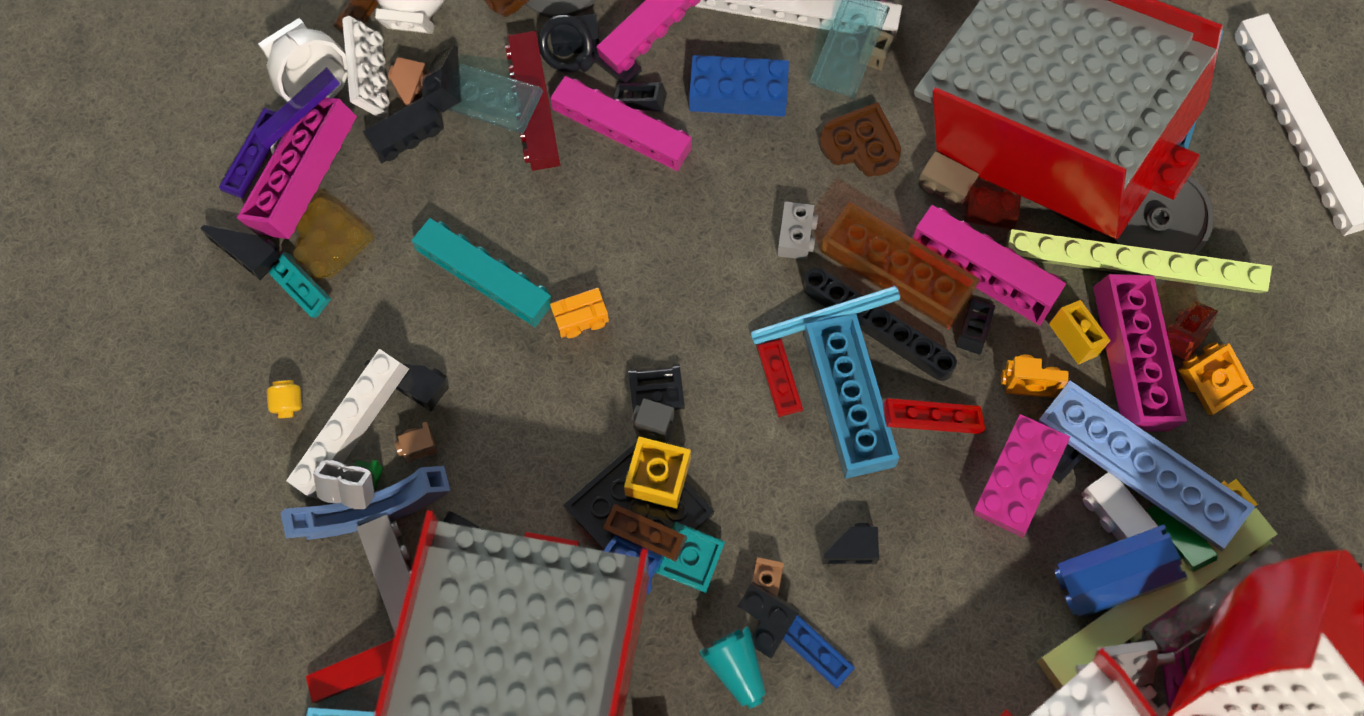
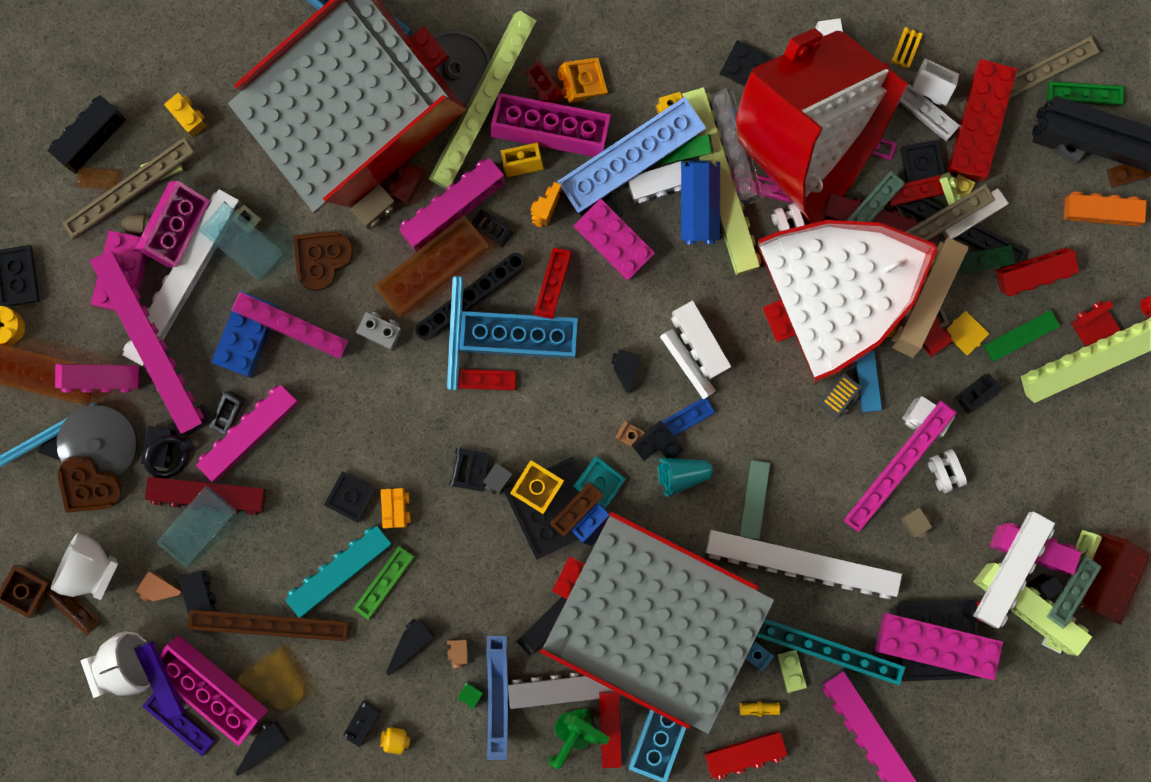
camera: 75 degrees left, 15 degrees up
teal plate [269,252,331,318] -> none
white brick [286,349,409,499] -> none
light grey brick [313,460,375,509] -> none
white tile [342,15,389,119] -> none
black slope [422,45,461,112] -> none
light grey plate [1076,640,1175,687] -> none
none -> reddish brown plate [187,609,348,641]
none -> dark pink brick [231,292,348,358]
none -> black plate [324,471,377,523]
none -> black hinge [343,700,381,747]
none -> bright green tile [353,545,415,620]
none -> green plate [548,708,610,769]
none -> white tile [660,329,716,399]
none -> white brick [671,300,731,380]

